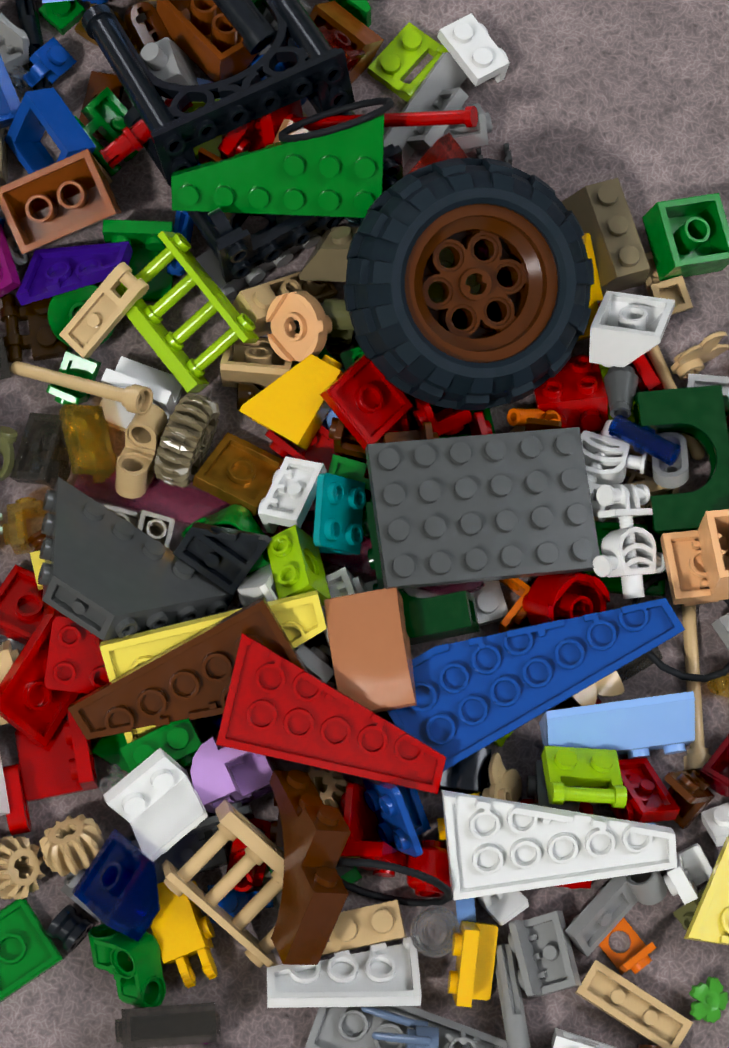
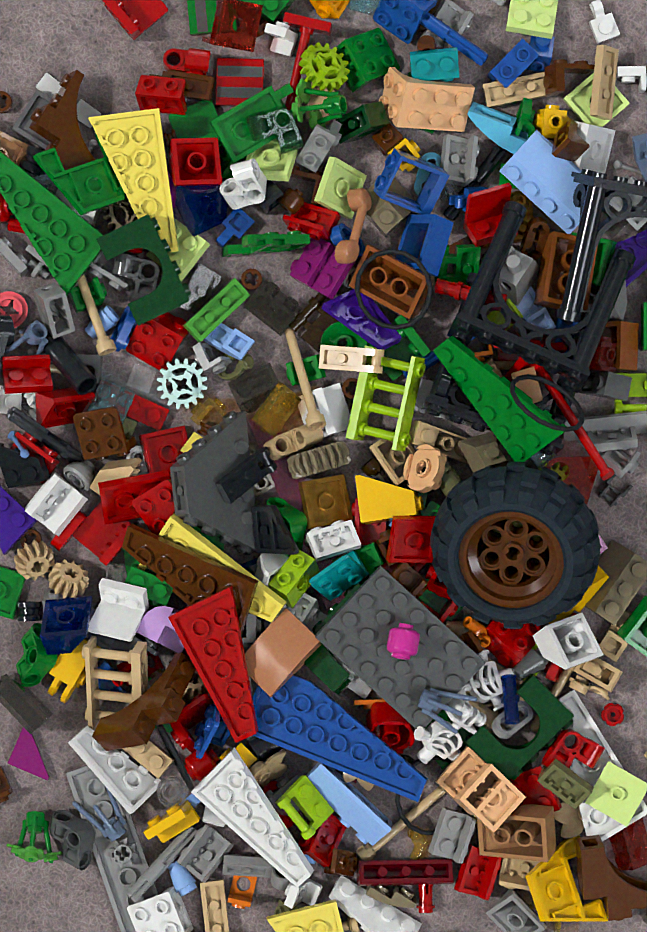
camera: 50 degrees right, 15 degrees up
none -> light blue cone [168,861,197,897]
none -> black plate [215,446,278,504]
none -> reddish brown bush [342,378,358,399]
none -> black piece [355,249,433,330]
none -> dark pink head [387,623,420,660]
none -> sand blue plant [417,687,478,734]
none -> red bracket [463,183,518,247]
none -> tan slope [573,658,623,692]
none -> dark grey slope [579,370,632,401]

